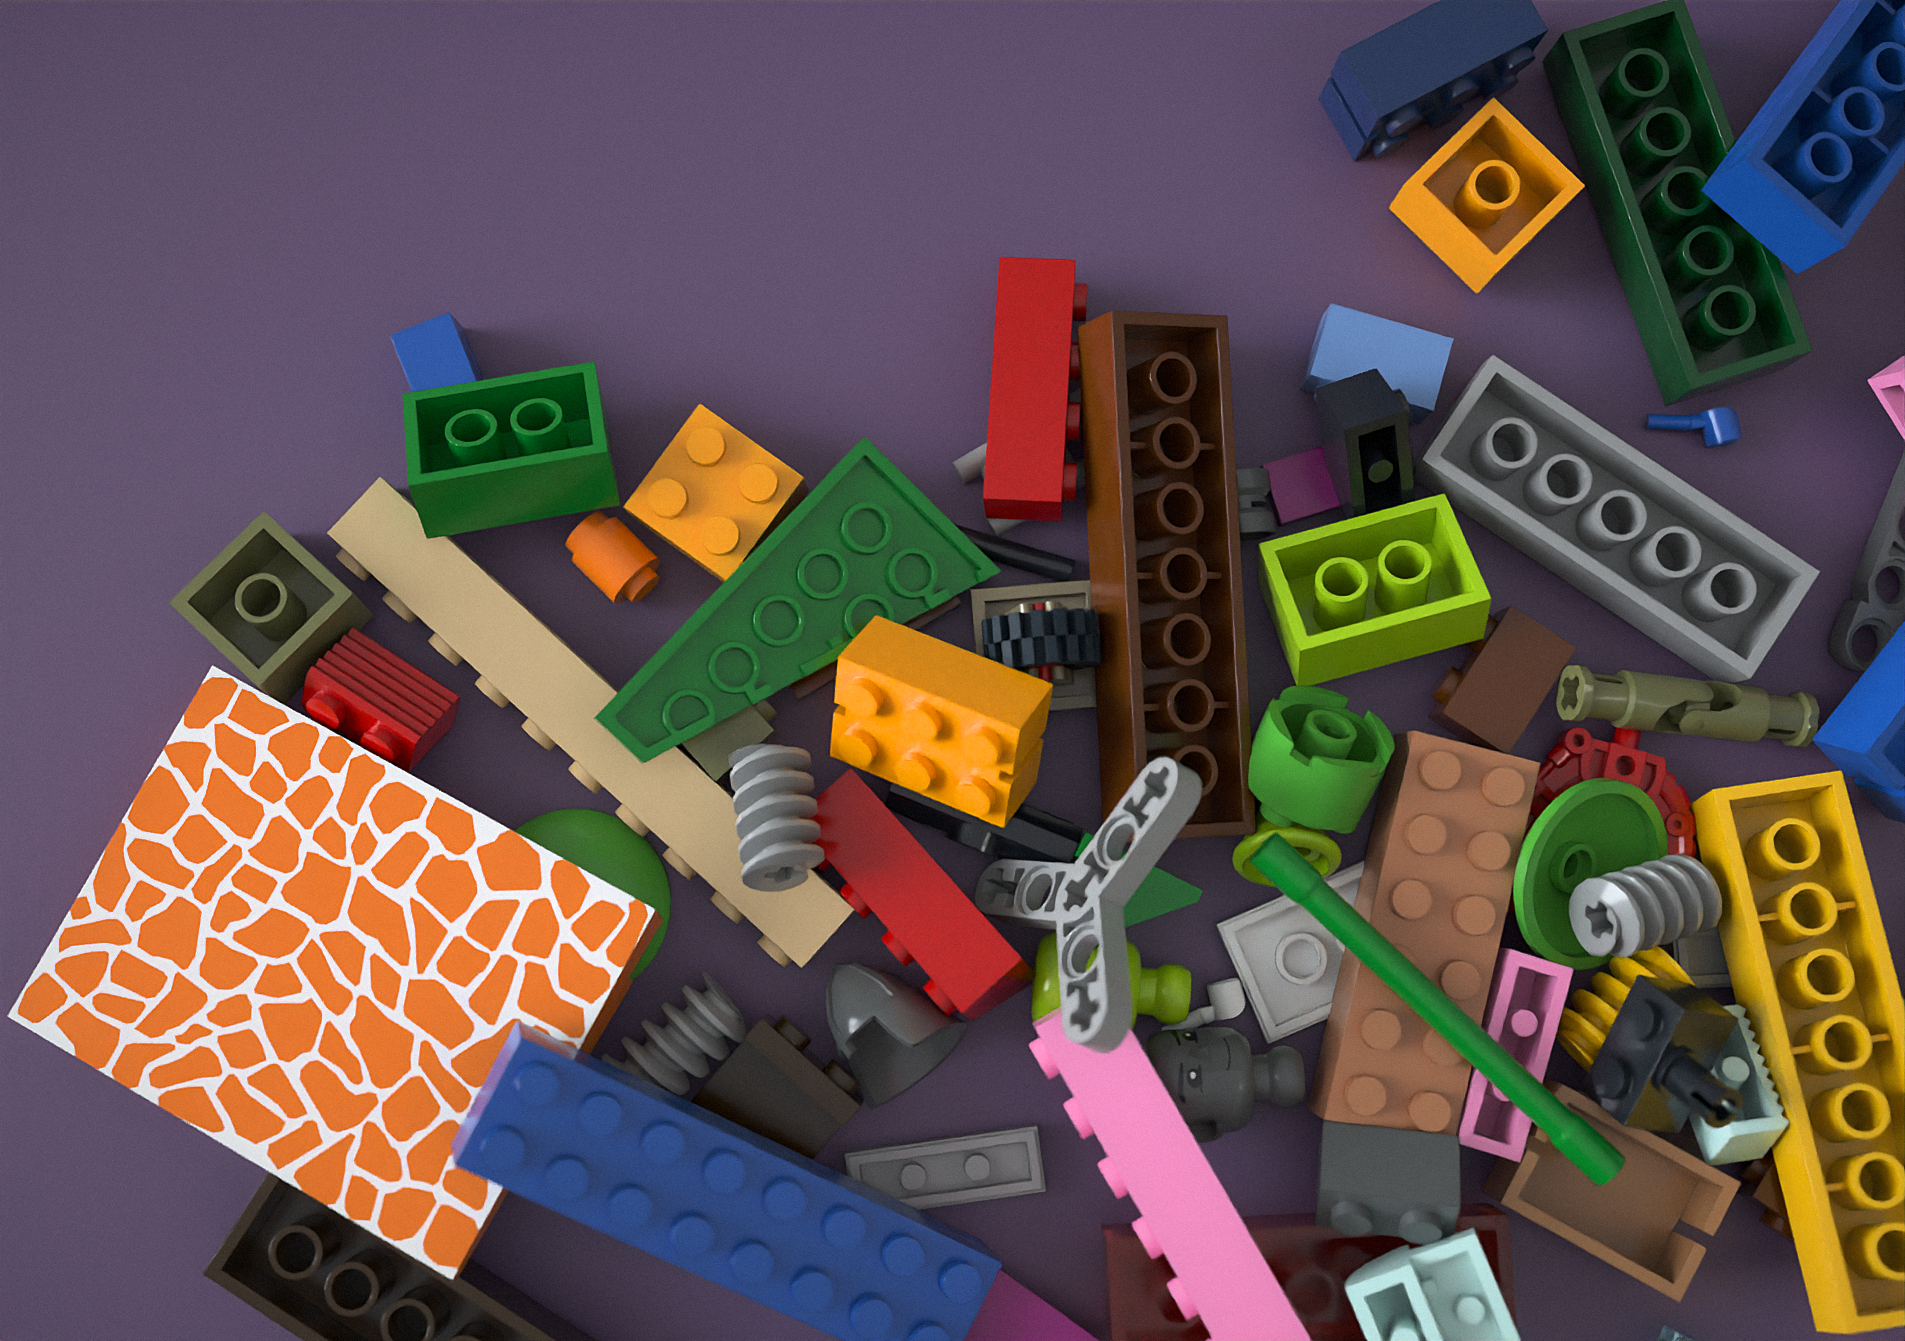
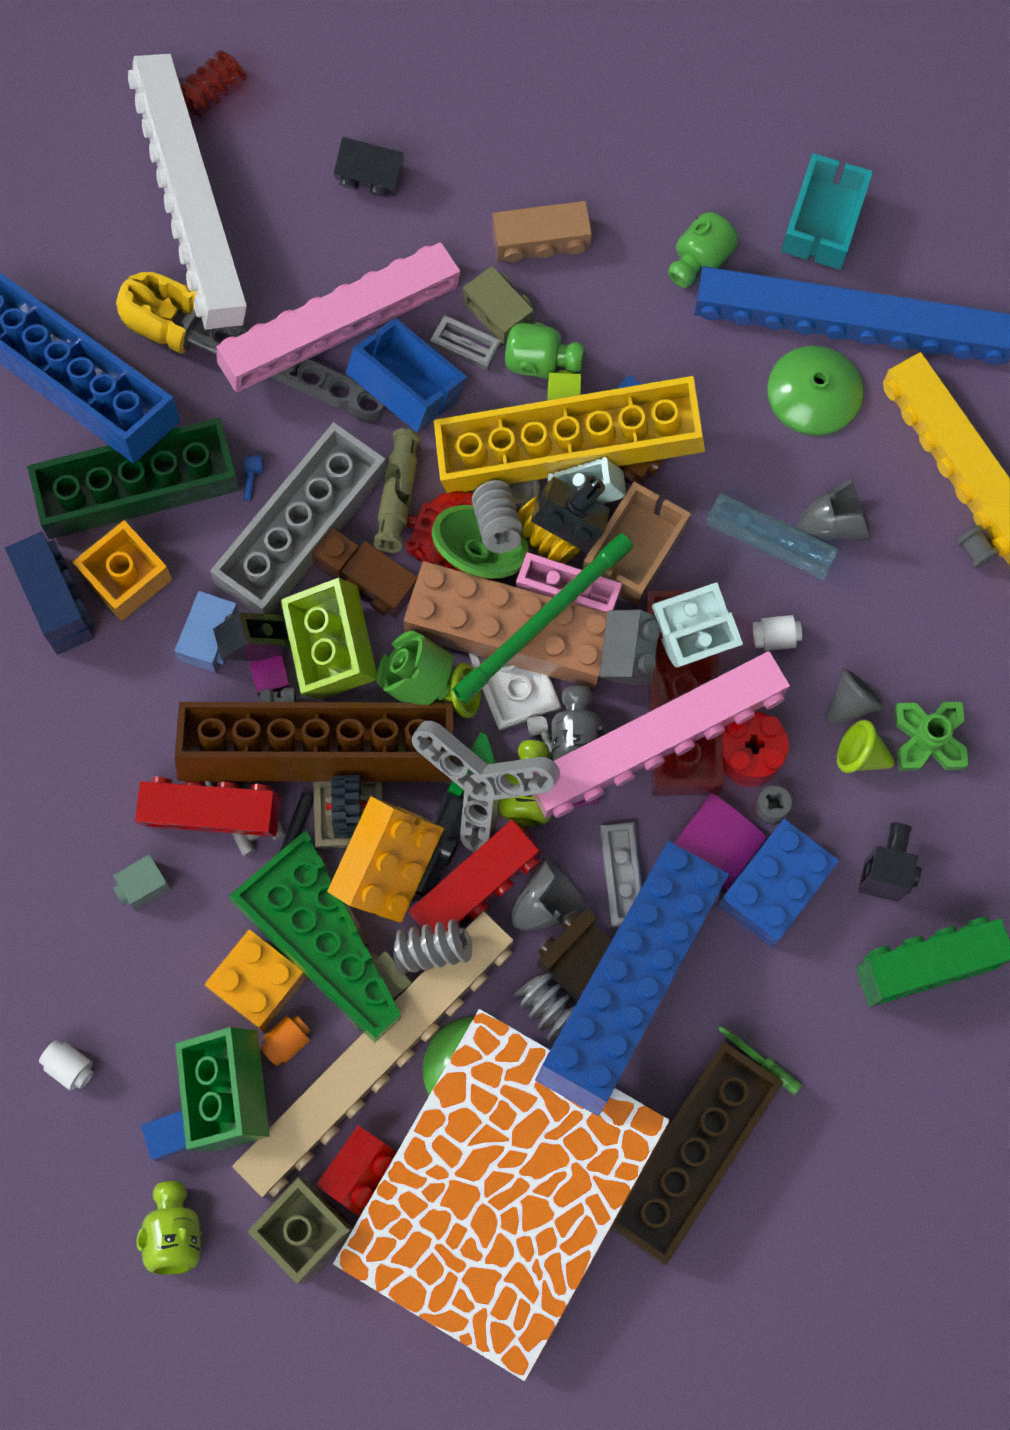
camera: 90 degrees left, 10 degrees down
none -> white brick [39,1040,94,1091]
none -> sand green brick [113,854,171,911]
none -> lime piece [136,1181,202,1275]
none -> reddish brown brick [312,528,359,579]

